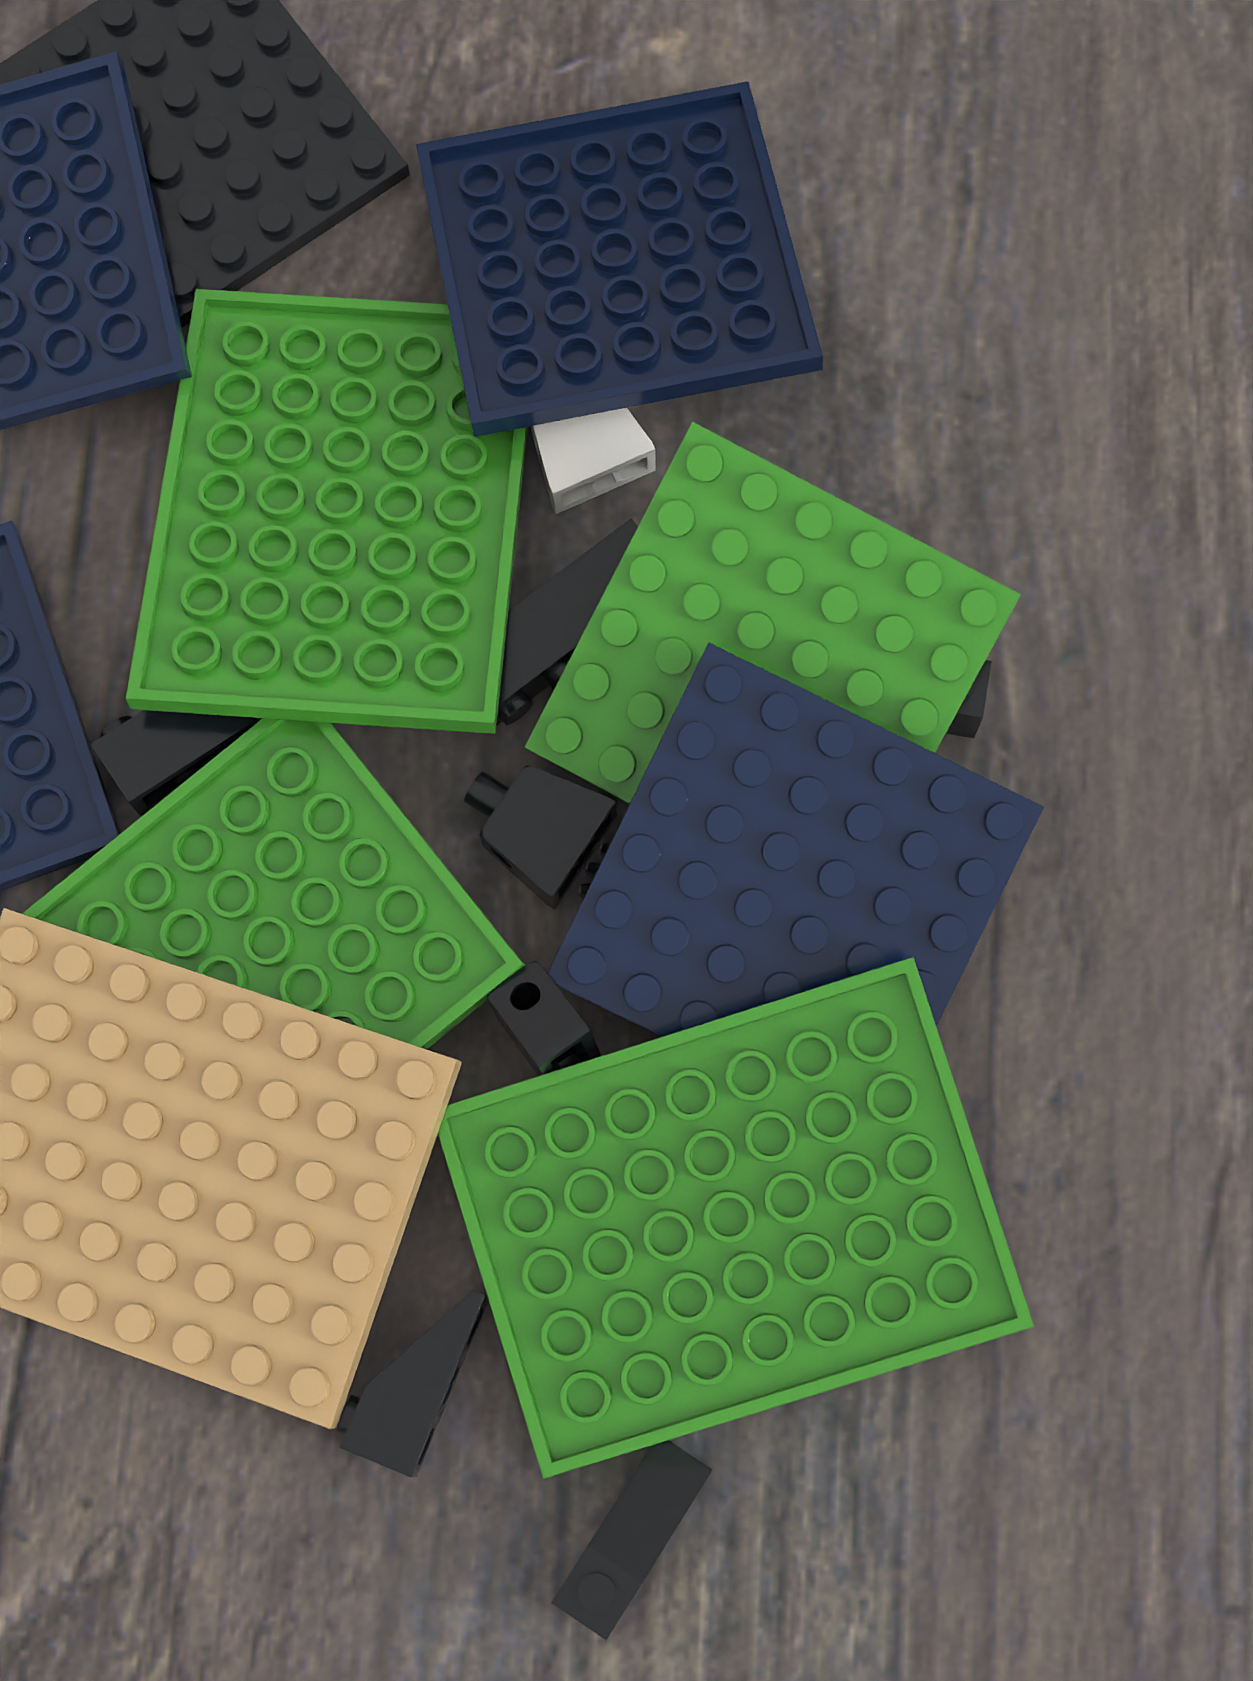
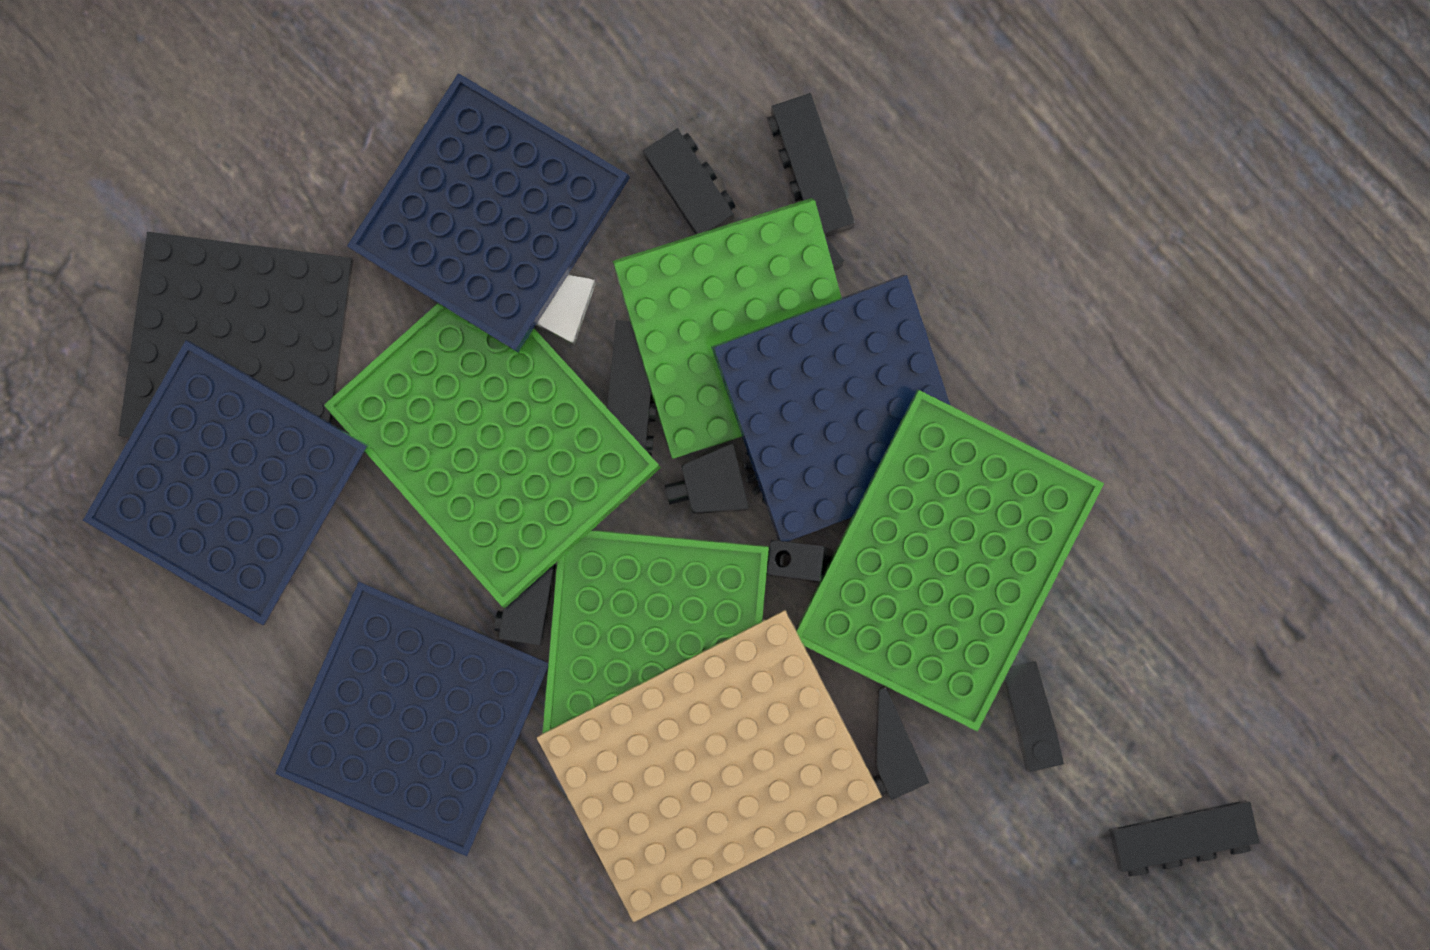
camera: 50 degrees left, 10 degrees up
none -> black brick [643,128,736,235]
none -> black brick [767,93,855,236]

